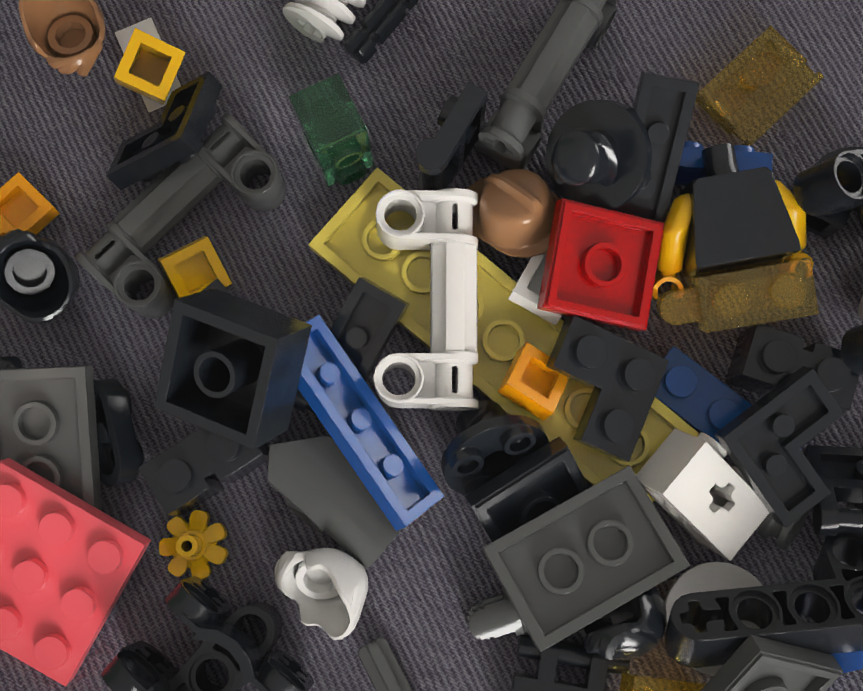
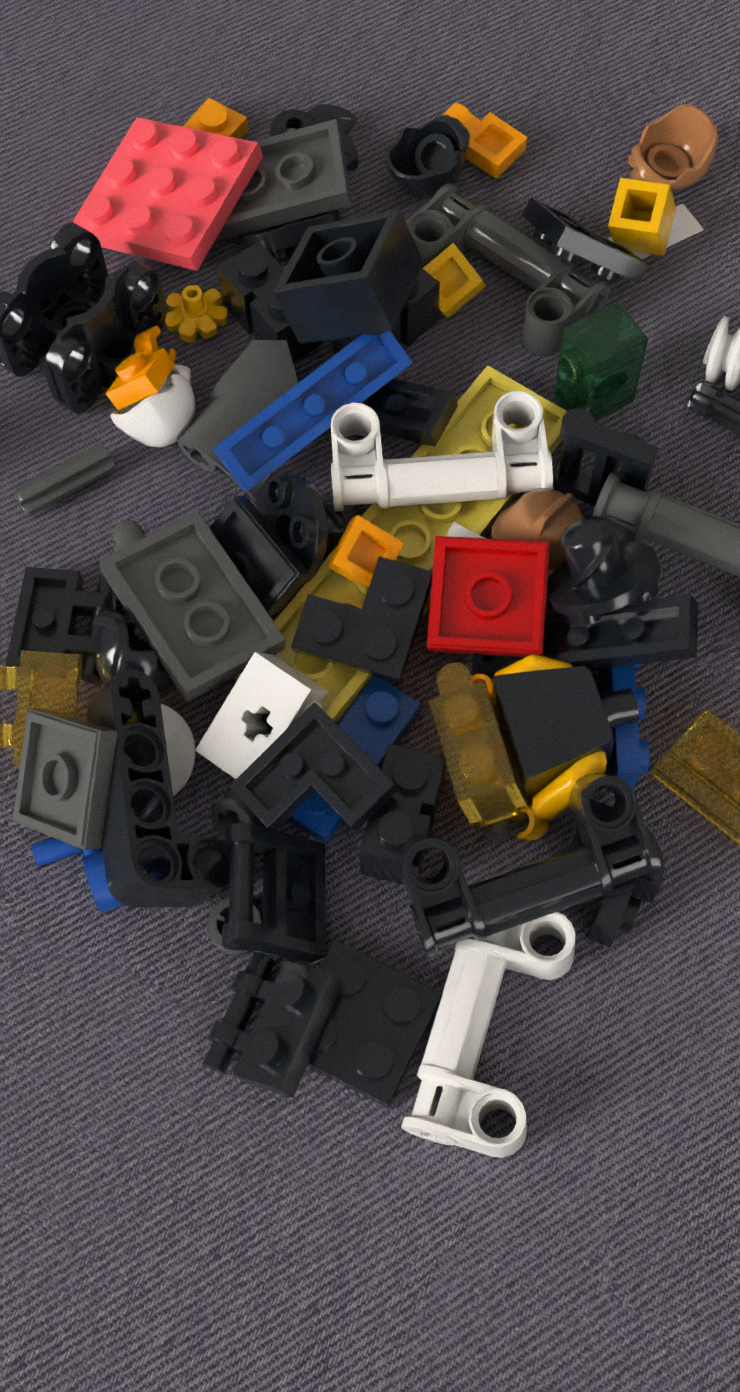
camera: 85 degrees right, 15 degrees down
none -> light orange plate [106,326,176,410]

